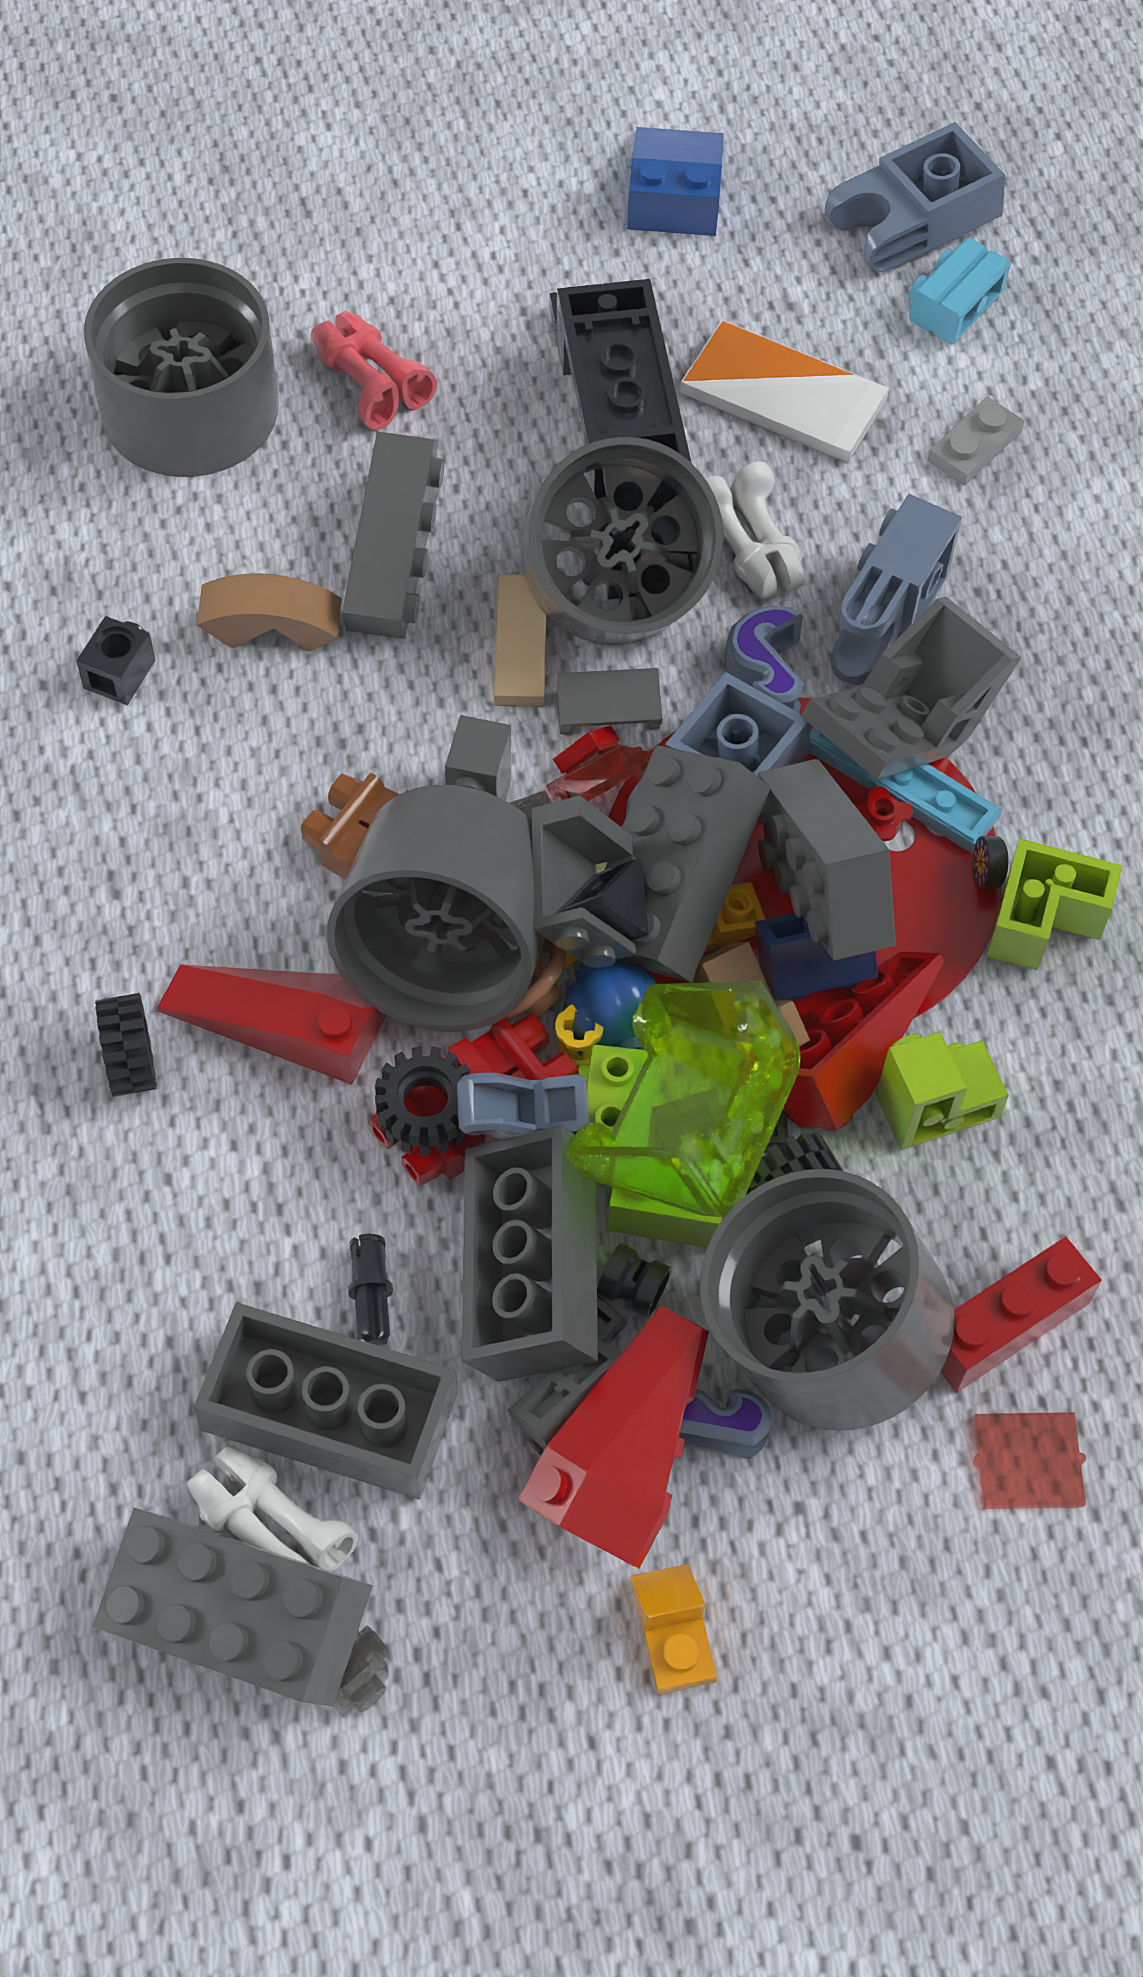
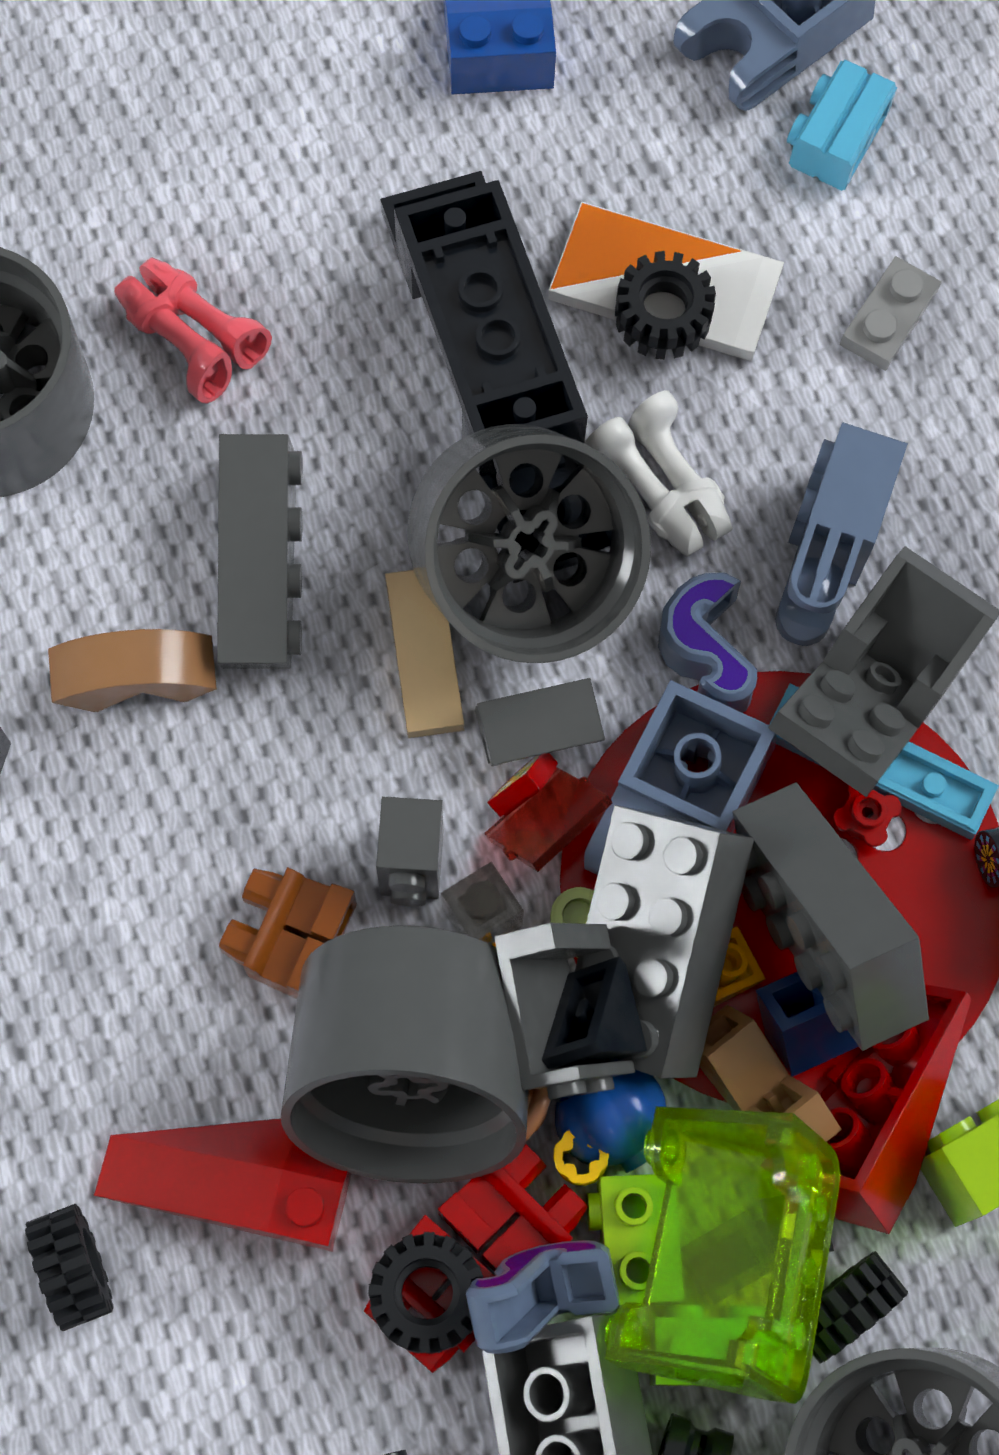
camera: 10 degrees left, 10 degrees up
none -> black tyre [615,251,716,360]

